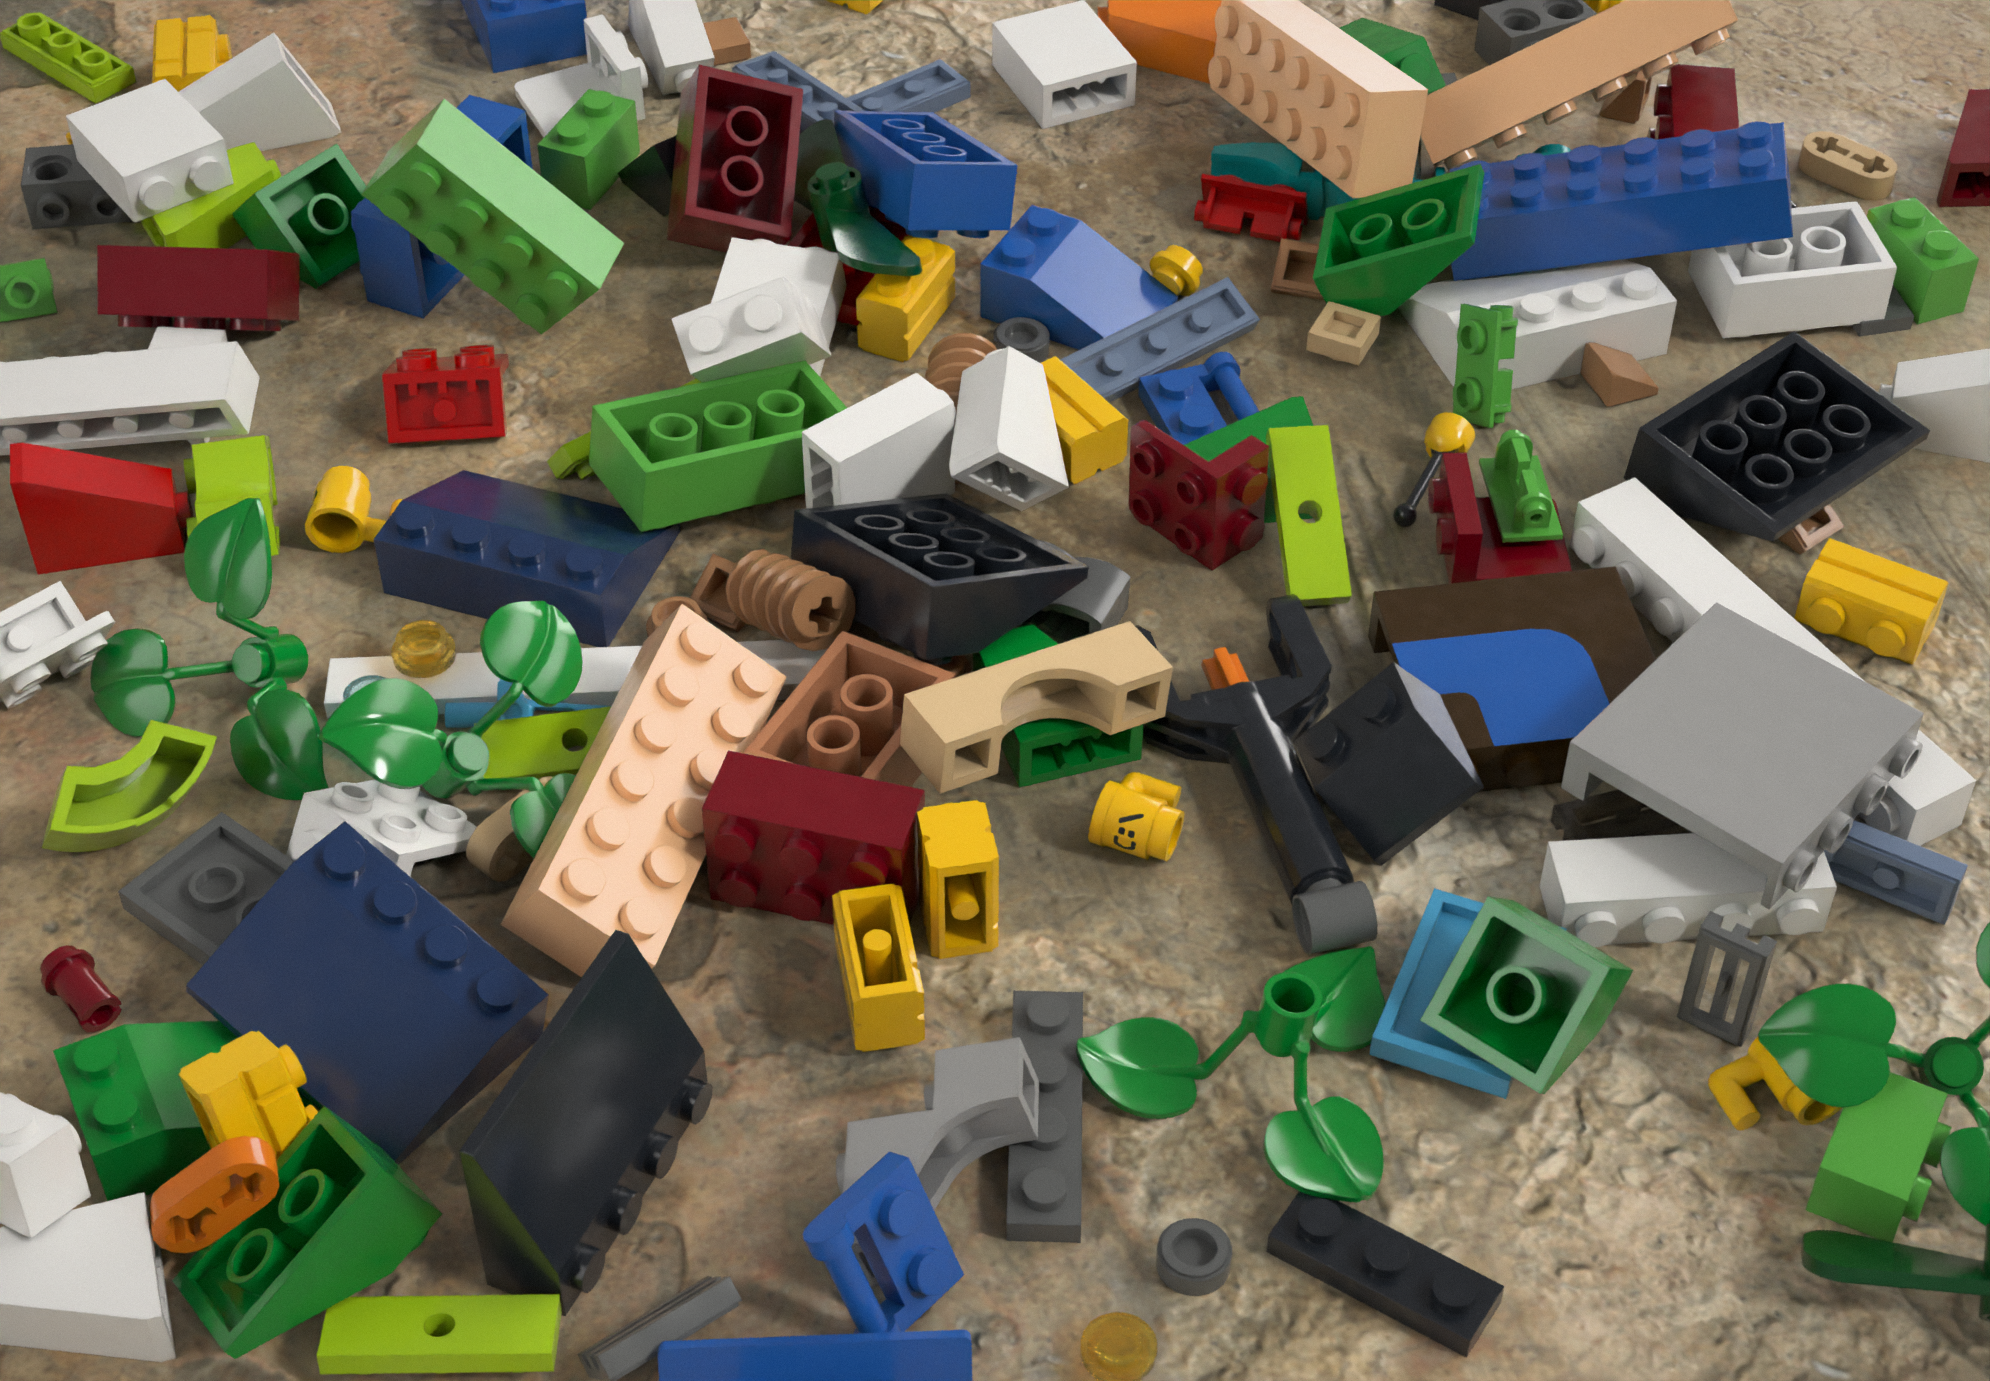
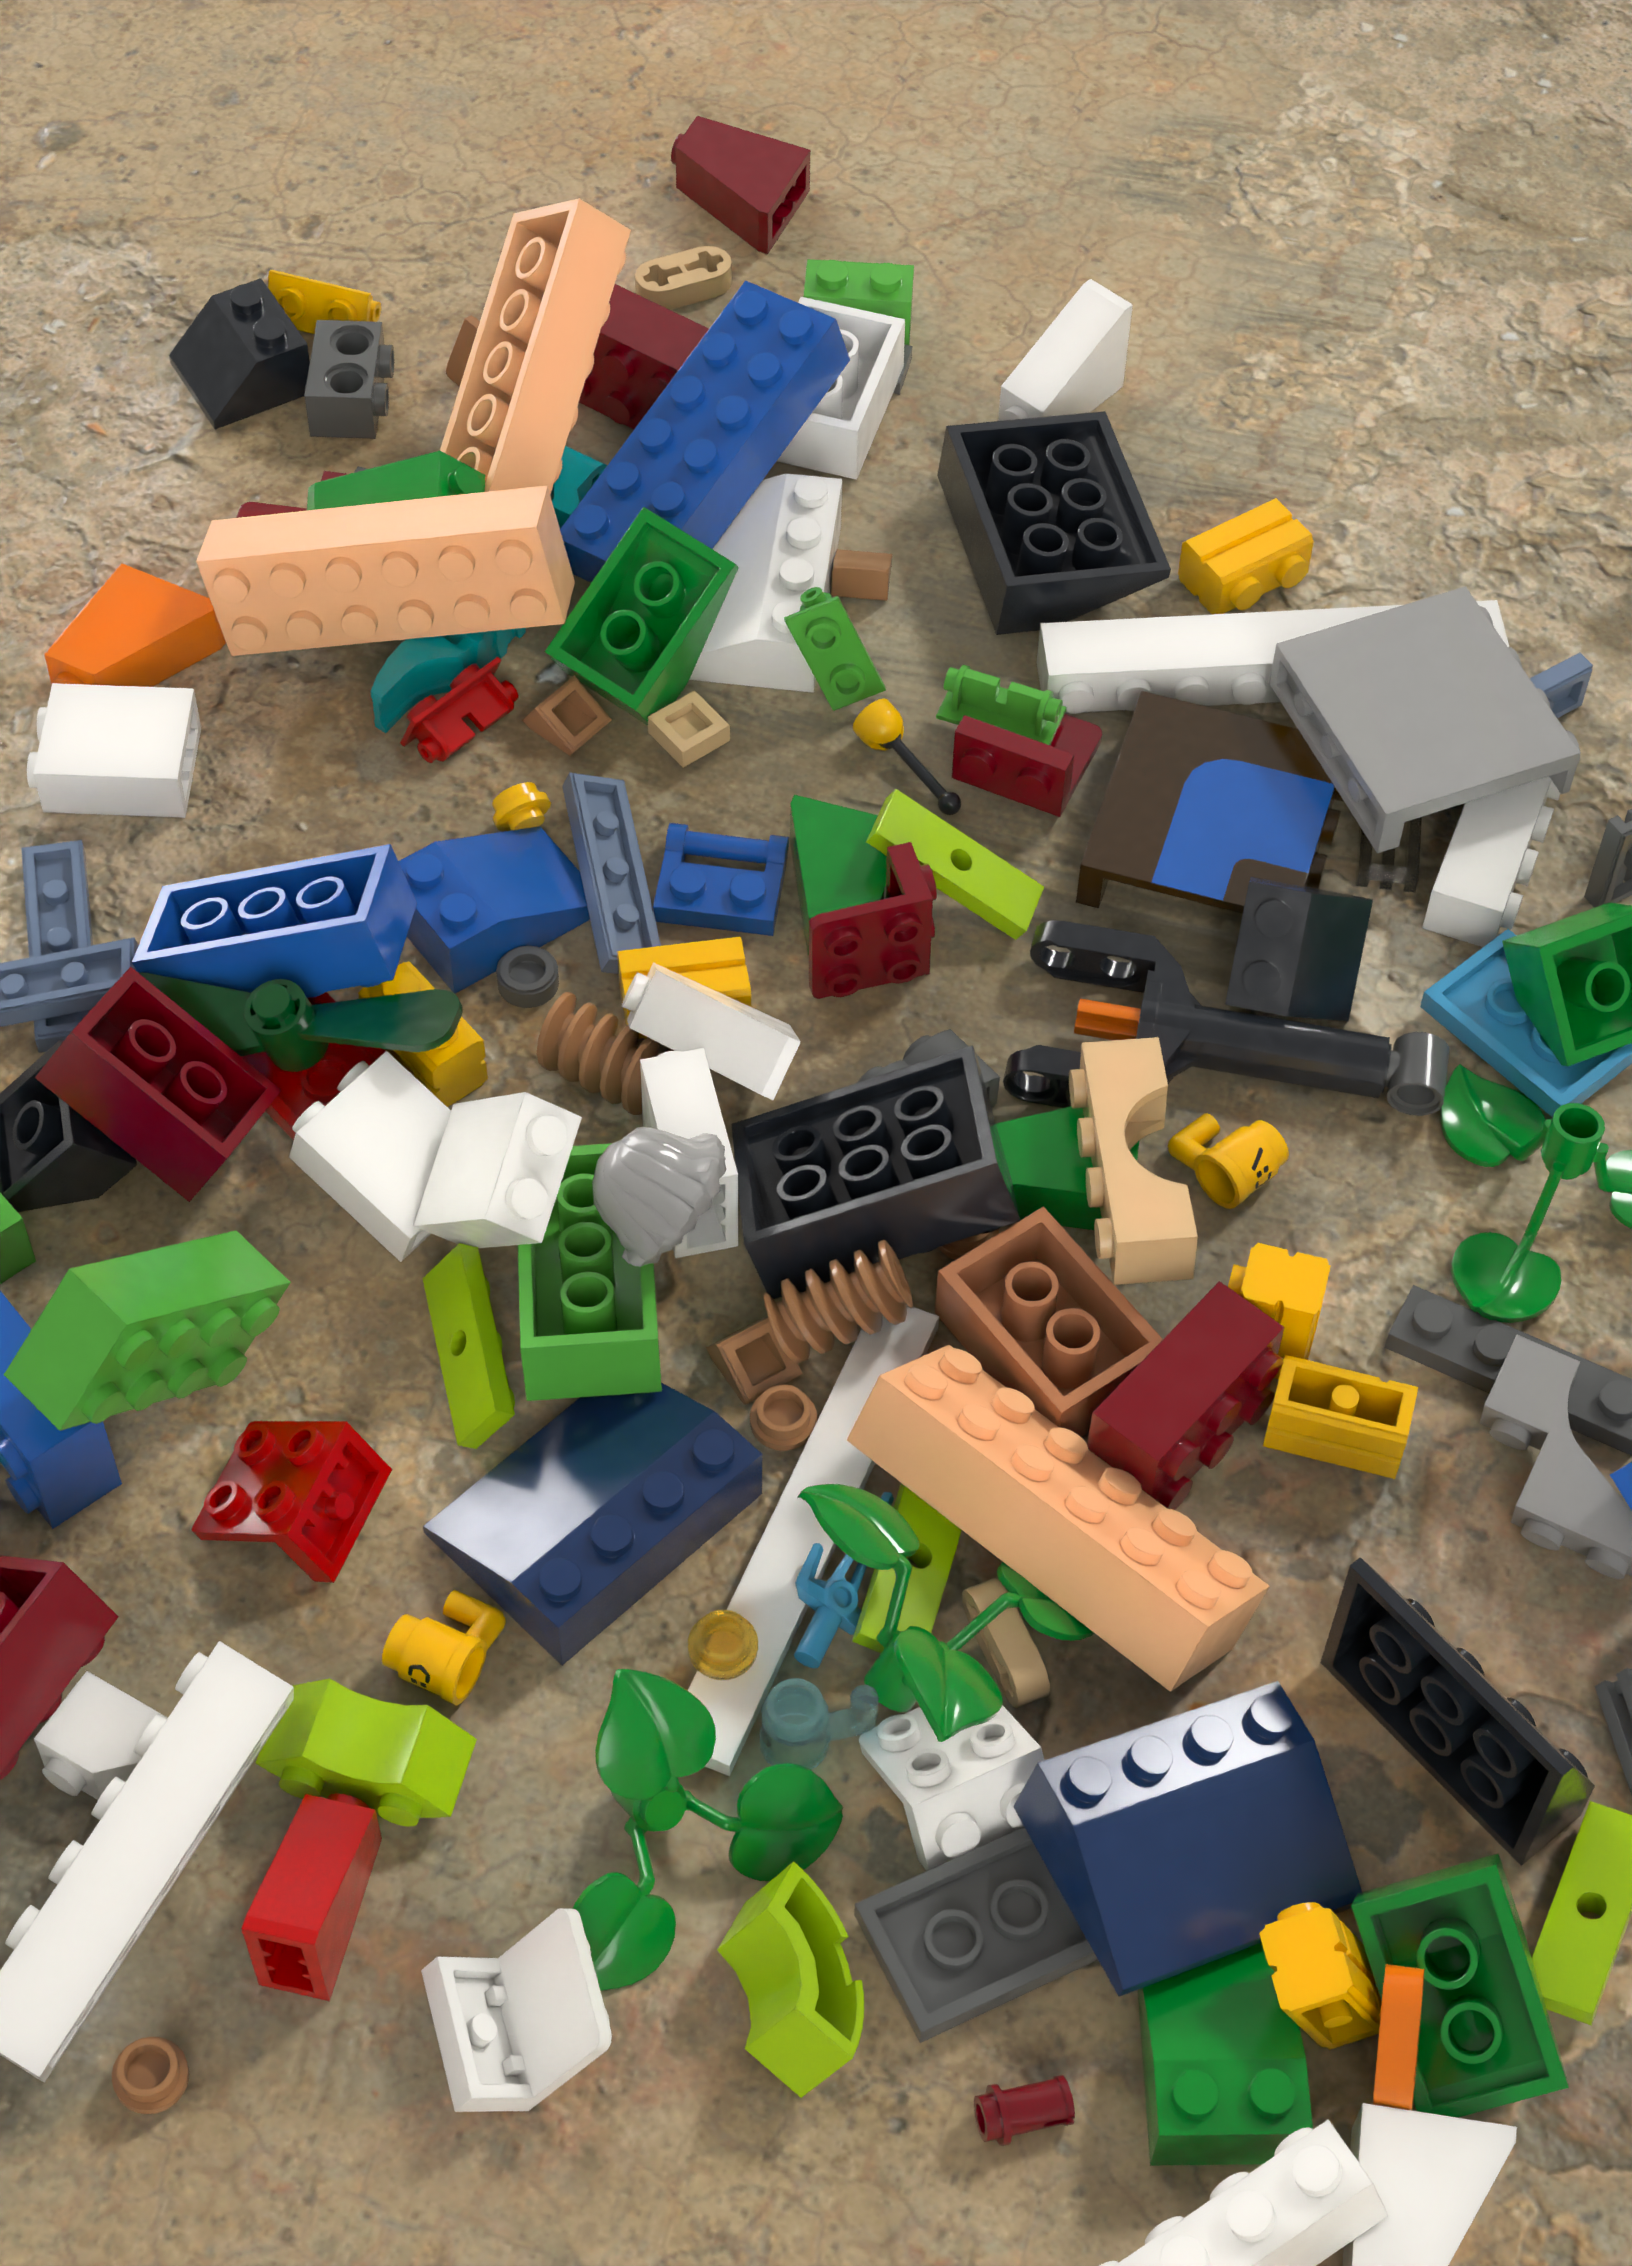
camera: 65 degrees left, 10 degrees up
none -> light grey hair [592,1127,727,1267]

